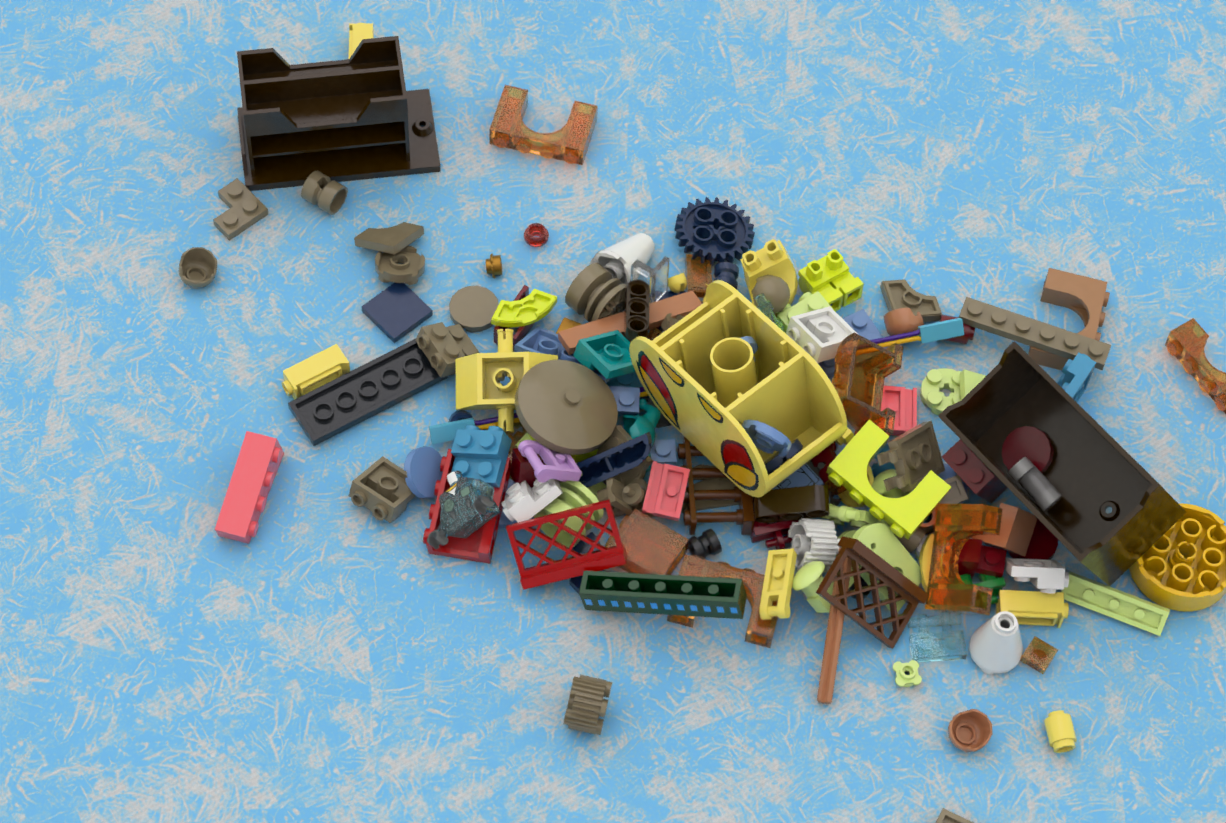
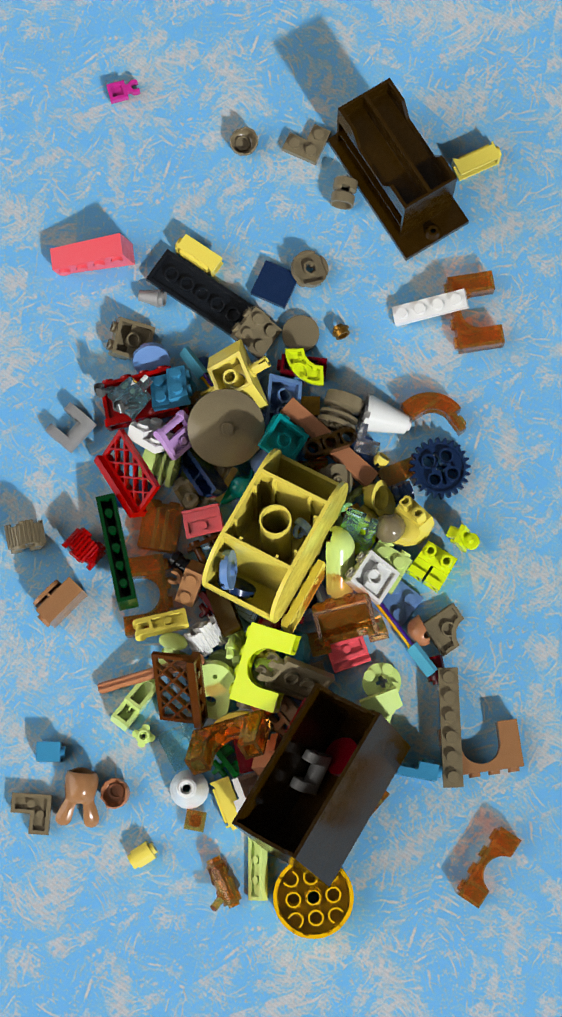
camera: 75 degrees right, 20 degrees up
dark tan tile [354,222,424,255] -> none
clear red plate [524,223,549,247] -> none
none -> medium nougat brick [33,577,88,628]
none -> dark azure brick [36,742,66,762]
none -> light grey connector [45,402,97,453]
none -> medium nougat piece [56,767,99,828]
none -> red brick [62,528,106,570]
none -> dark pink plate [106,79,140,104]
none -> yellowish green slope [110,679,156,732]
none -> light grey cone [138,289,167,308]
none -> medium nougat brick [168,559,205,608]
none -> clear orange piece [206,855,242,911]
none -> white plate [392,288,469,326]
none -> clear orange arch [401,392,466,436]
none -> neon yellow hips [446,524,480,553]

